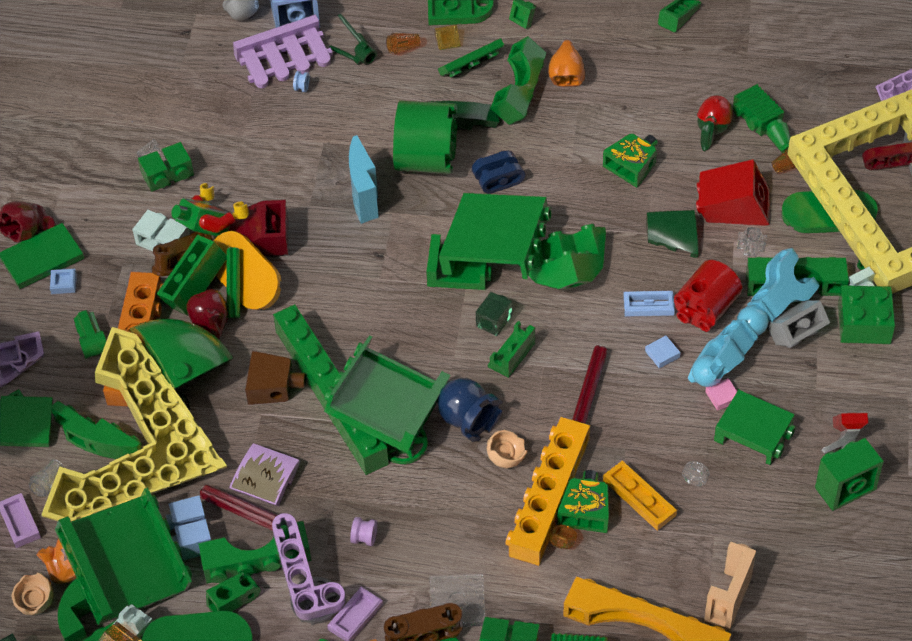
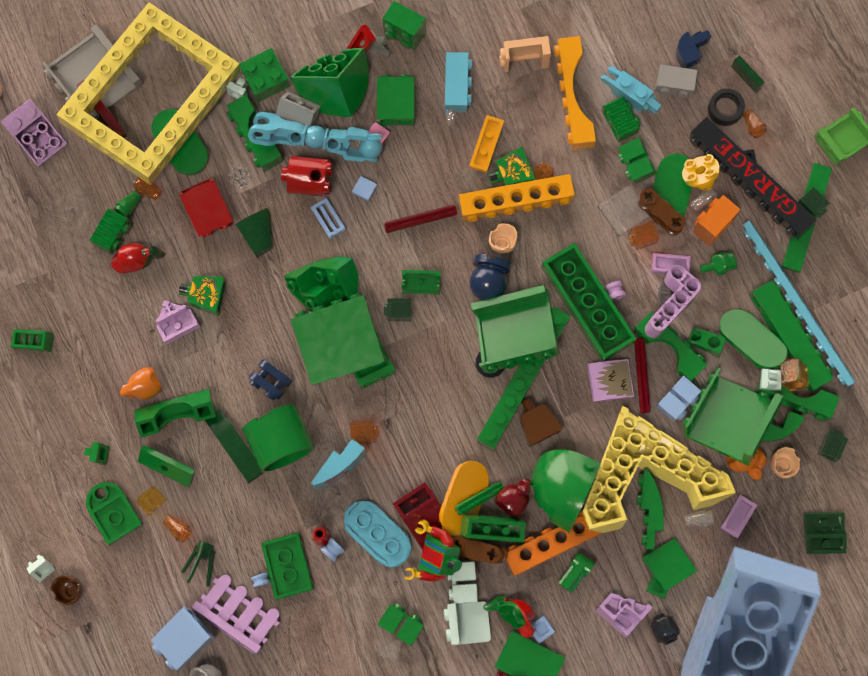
camera: 120 degrees left, 25 degrees up
none -> lavender slope [156,300,200,345]
none -> green tile [261,532,314,600]
none -> green brick [291,48,369,117]
none -> red cone [311,526,331,546]
none -> light blue wheel [320,538,345,563]
none -> medium azure tile [344,501,411,567]
none -> clear orange brick [350,421,379,444]
none -> light aqua bracket [444,602,491,645]
none -> medium azure brick [445,52,472,112]
none -> green hair [483,595,535,637]
none -> green brick [541,243,636,362]
none -> clear orange brick [628,221,659,251]

